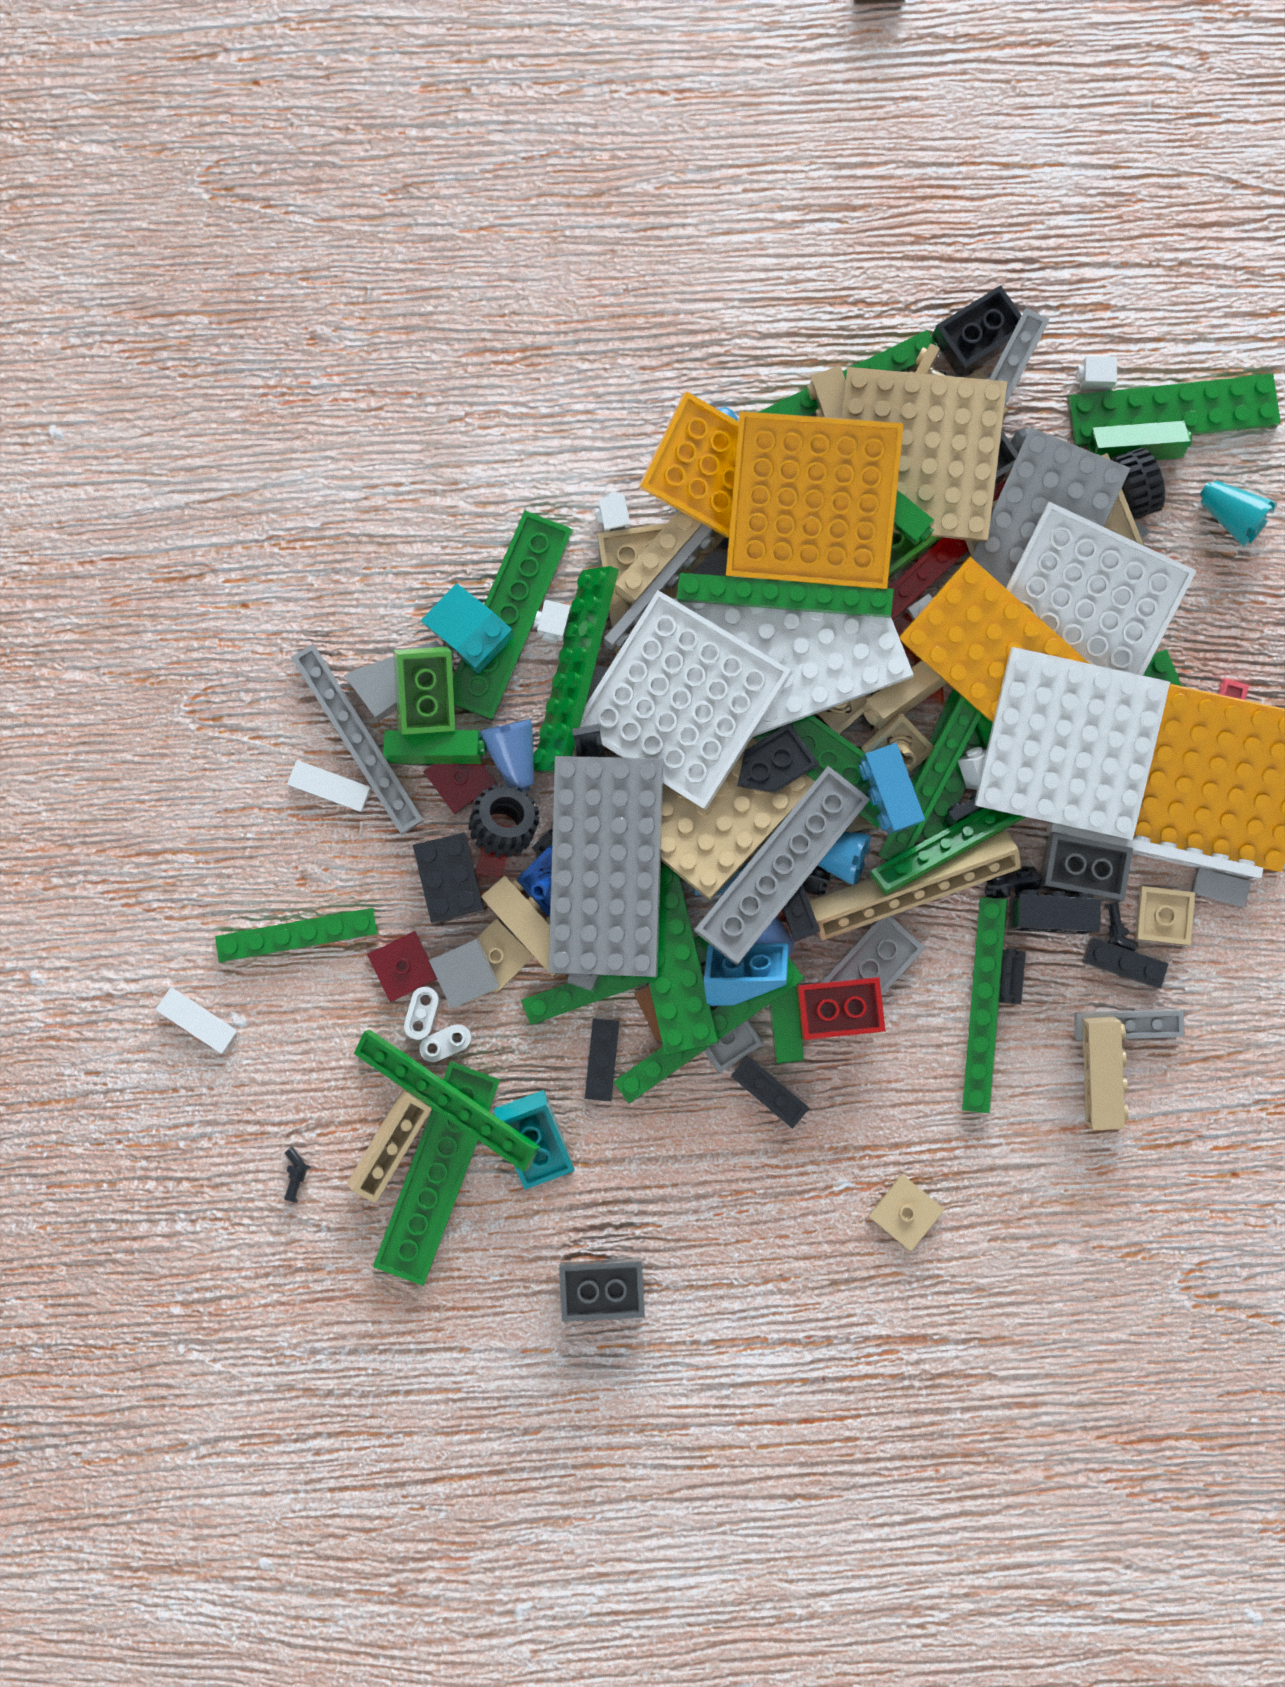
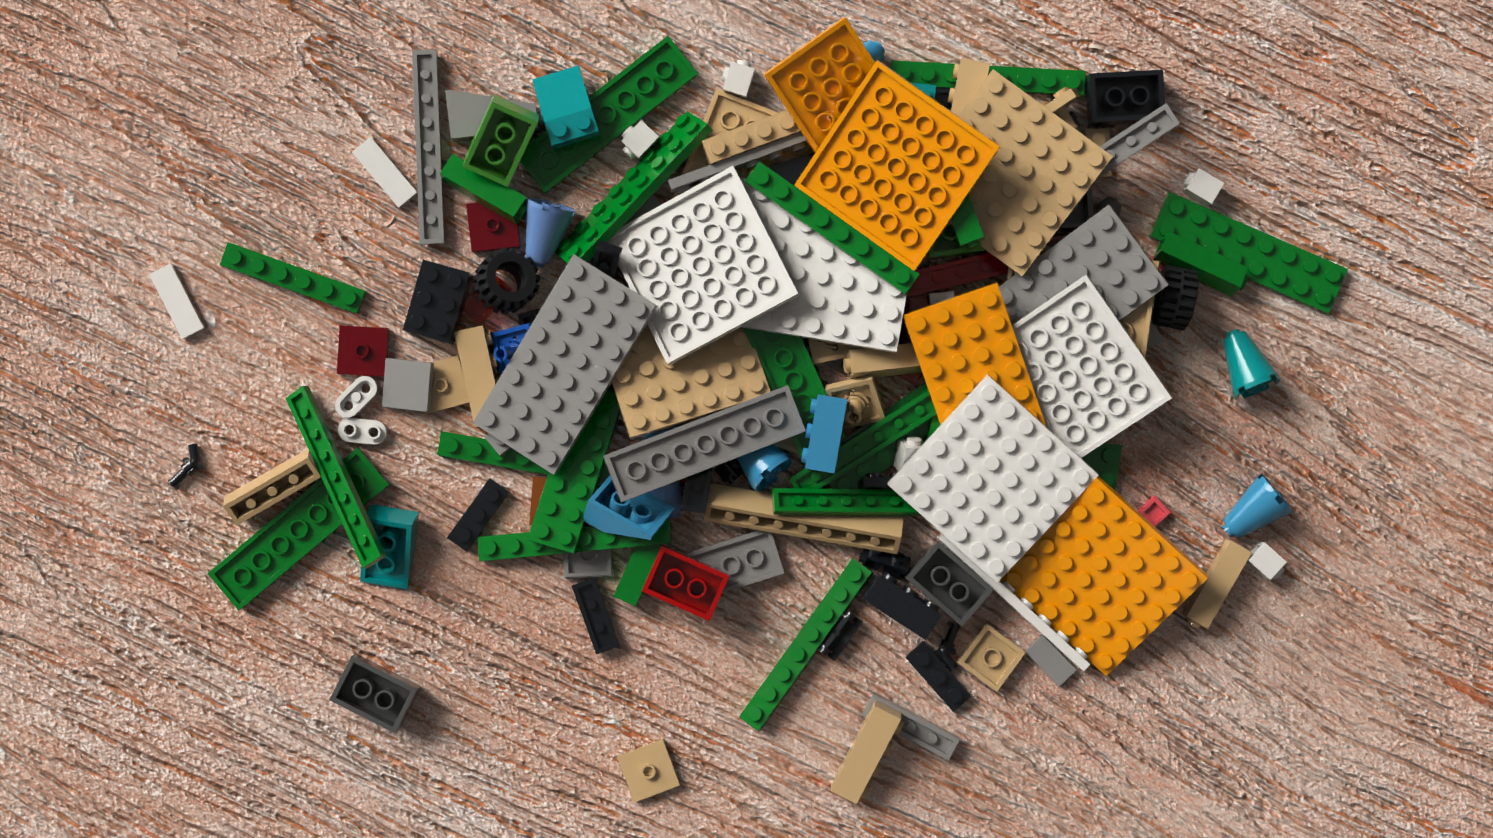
camera: 30 degrees right, 5 degrees up
black tile [737,723,820,793] -> none

